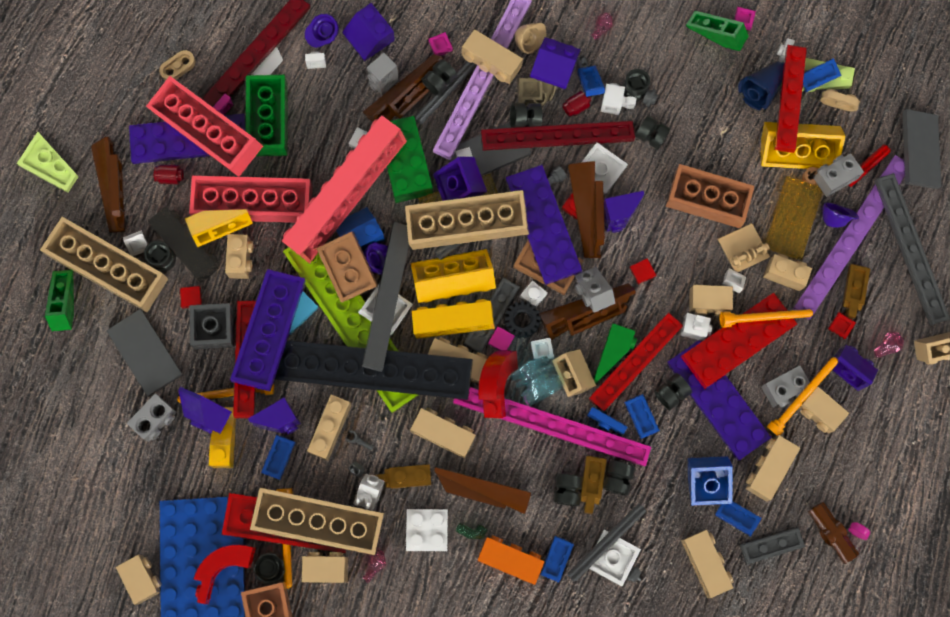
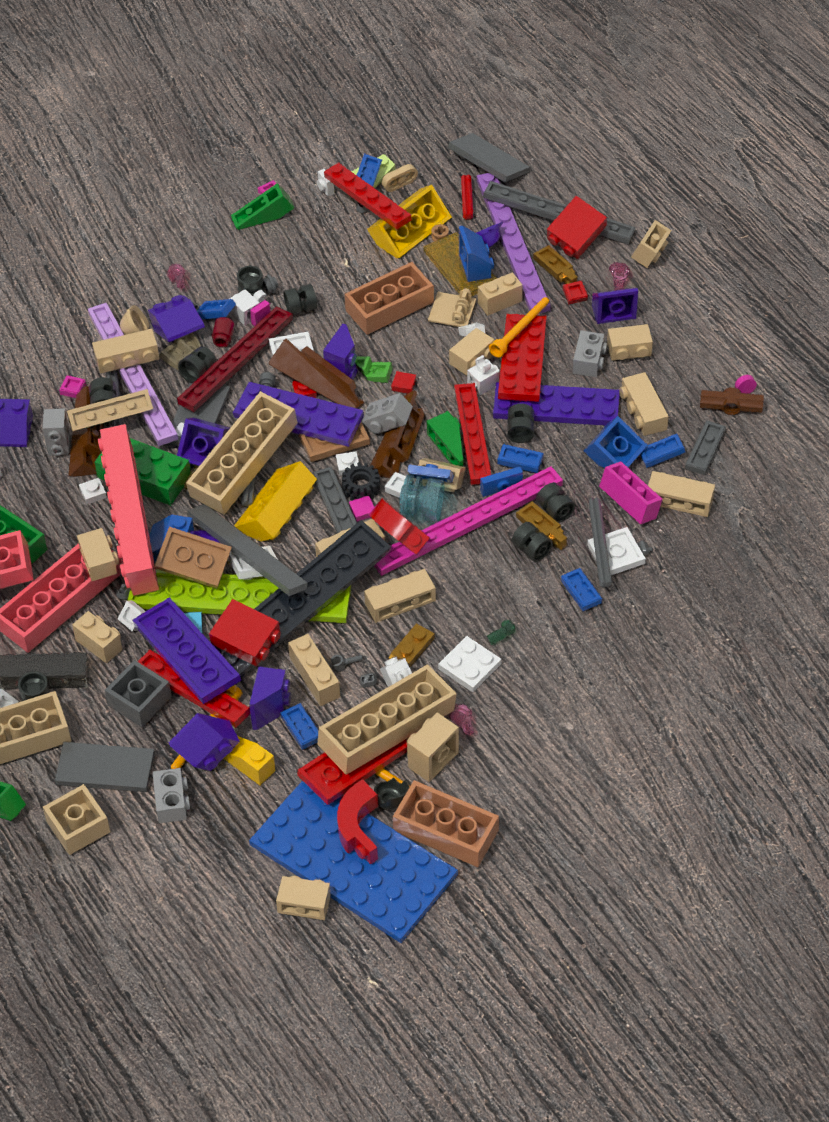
camera: 45 degrees left, 25 degrees down
red tile [180,286,202,309] -> none
yellow slope [185,209,253,247] -> none
yellow brick [412,299,495,339] -> none
reddish brown wedge [434,467,531,514] -> none
orange brick [477,535,545,585] -> none
dark blue cone [738,61,784,110] -> none
light orange piece [767,357,838,436] -> none
light grey brick [814,153,864,197] -> none
none -> tan brick [43,784,110,855]
none -> tan plate [66,389,153,432]
none -> tan brick [77,528,119,581]
none -> white plate [118,600,146,631]
none -> red brick [209,599,281,667]
none -> dark pink tile [250,300,271,326]
none -> bright green slope [355,356,393,383]
none -> plate [408,464,454,483]
none -> blue slope [459,226,494,282]
none -> red brick [547,196,607,259]
none -> dark pink brick [599,461,663,524]

